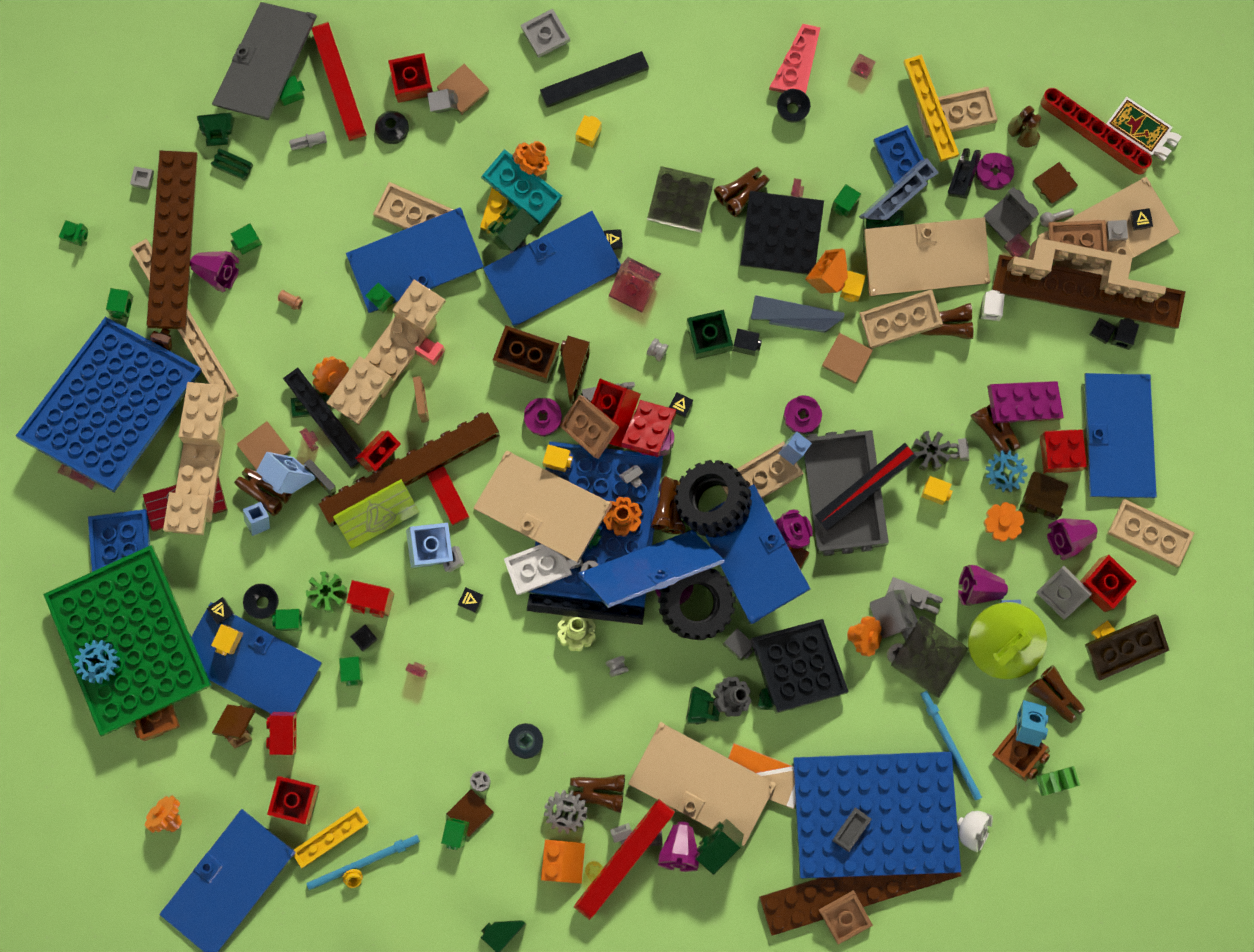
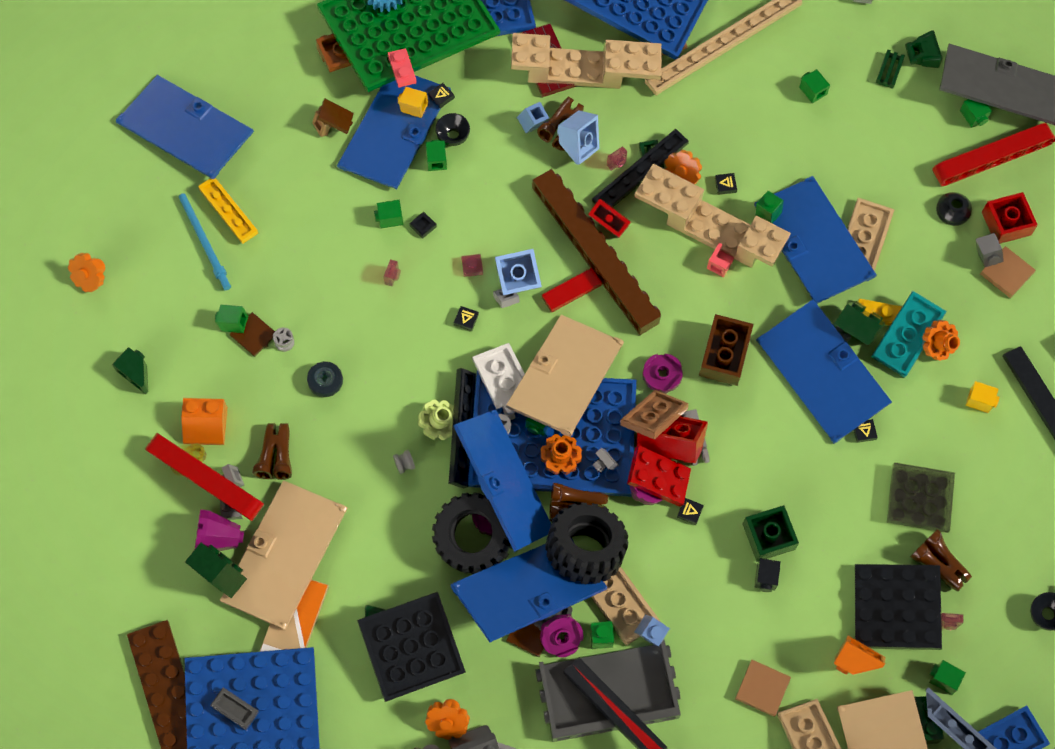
camera: 85 degrees right, 10 degrees down
orange plant [144,795,182,833] -> none
reddish brown plate [147,150,198,330] -> none
reddish brown tile [150,329,172,351] -> none
magenta cone [190,251,239,292] -> none
medium nougat tile [237,421,291,470] -> none
red brick [266,712,297,755] -> none
red brick [267,776,320,825] -> none
nougat pin [278,290,303,310] -> none
light grey axle [289,131,327,150] -> none
dark grey tile [304,459,336,495] -> none
bright green gear [306,571,348,613] -> none
lime tile [333,479,419,549] -> none
yellow plate [343,869,363,888] -> none
red brick [346,580,394,618] -> none
medium nougat tile [413,376,429,423] -> none
yellow brick [543,445,573,472] -> none
light grey gear [544,790,588,834] -> none
reddish brown slope [560,336,590,404] -> none
clear pink slope [609,257,661,313] -> none
light grey wheel [646,338,669,362] -> none
dark green piece [686,686,720,725] -> none
dark grey plant [713,677,751,717] -> none
dark grey brick [723,628,754,660] -> none
sand blue wedge [751,295,844,333] -> none
magenta plate [784,395,822,434] -> none
medium nougat tile [819,890,873,945] -> none
yellow brick [840,271,866,302] -> none
none -> coral plate [388,48,416,88]
none -> clear pink plate [461,254,483,277]
none -> green brick [590,621,614,649]
none -> black tile [715,173,737,195]

